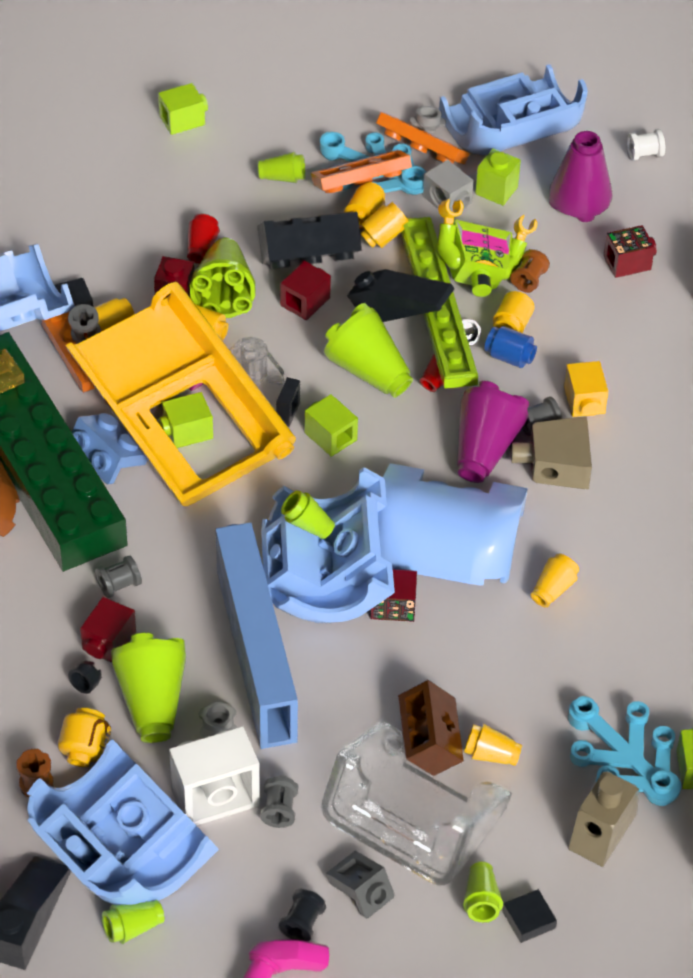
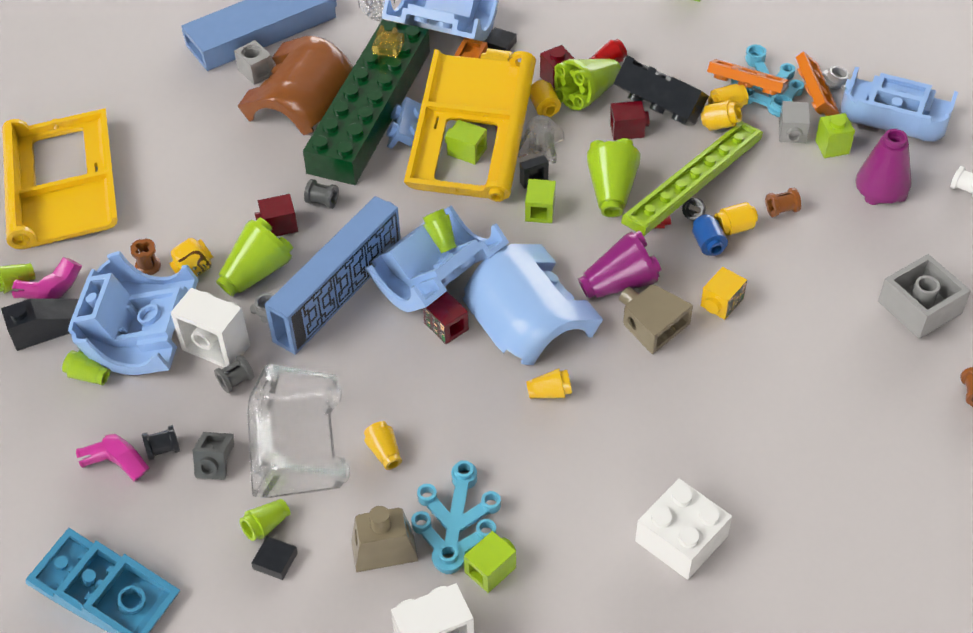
camera: 50 degrees right, 0 degrees up
dark grey bush [68,304,101,344] -> none
black hinge [68,661,102,694] -> none
lime cone [258,152,306,183] -> none
black slope [347,269,455,322] -> none
reddish brown brick [398,680,464,776] -> none
lime torso [437,199,537,297] -> none
dark grey bush [522,396,562,436] -> none
dark red brick [603,225,657,278] -> none

